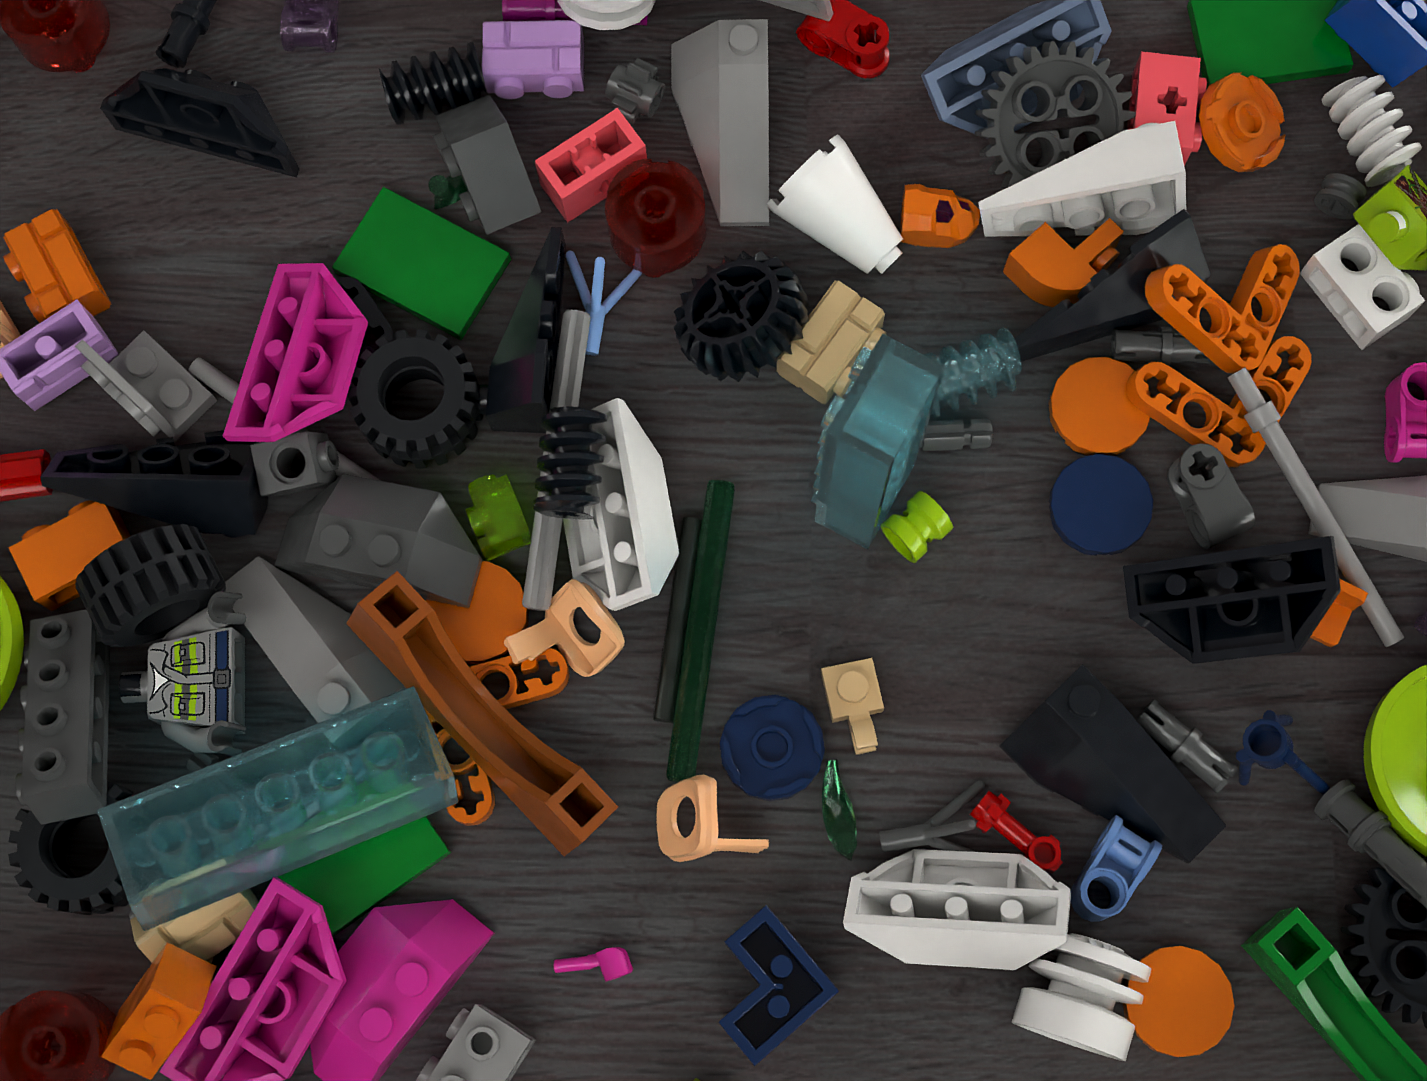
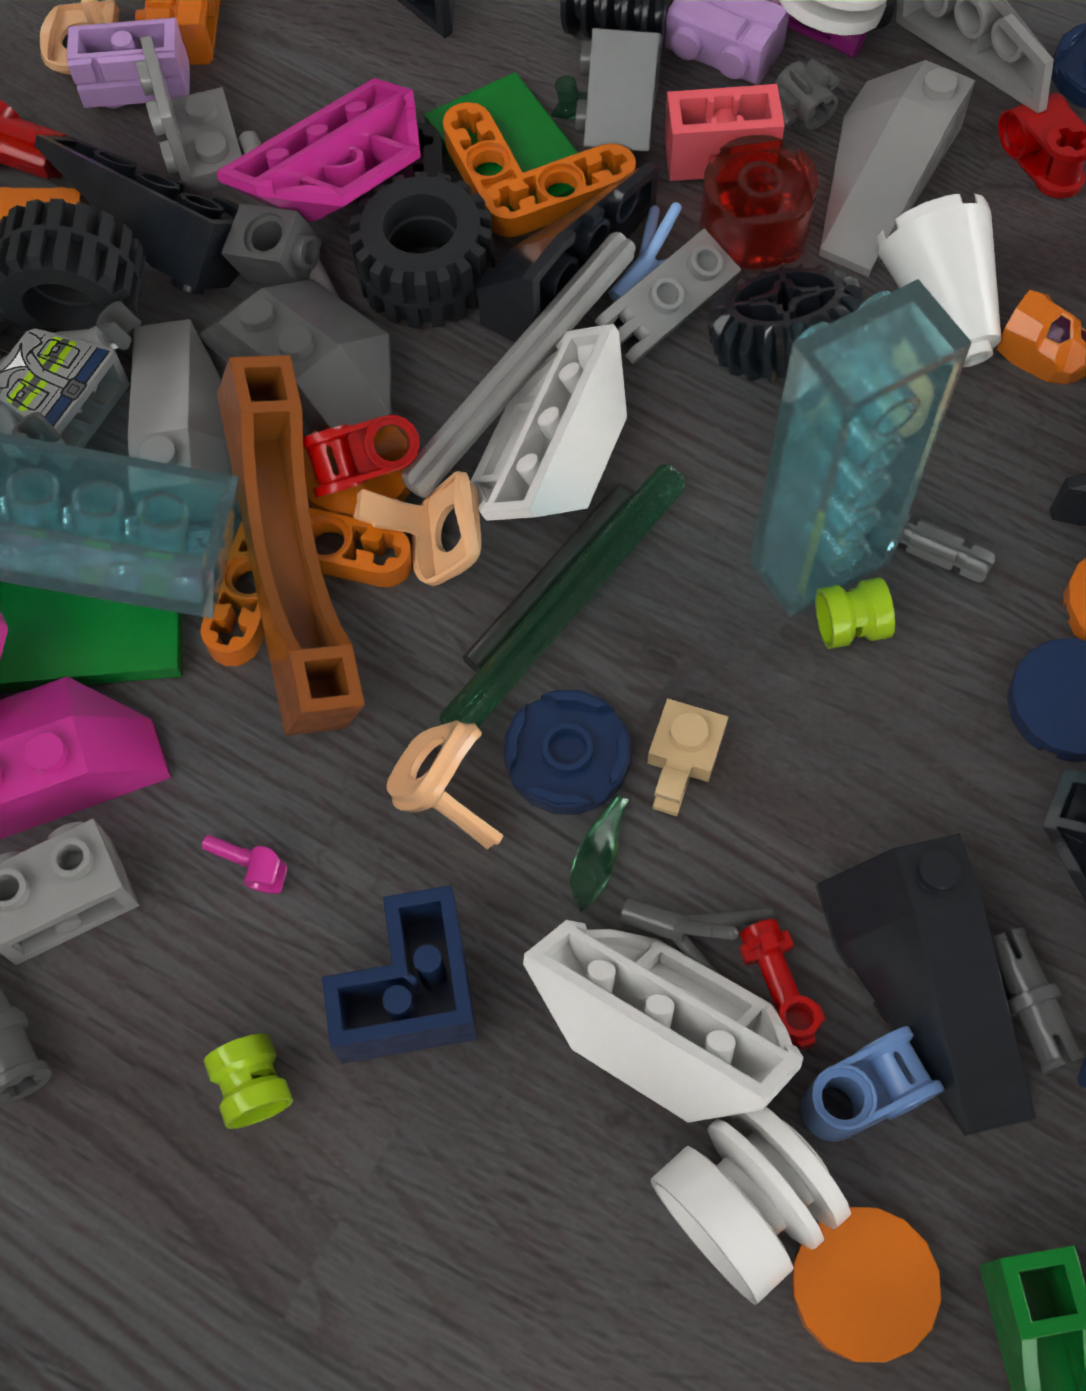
camera: 30 degrees right, 10 degrees down
clear neon green brick [465,474,532,561] -> none
black piece [533,406,608,520] -> none
clear light blue piece [907,327,1022,418] -> none
none -> red piece [303,415,420,498]
none -> orange beam [443,102,636,237]
none -> light grey hinge [595,228,741,365]

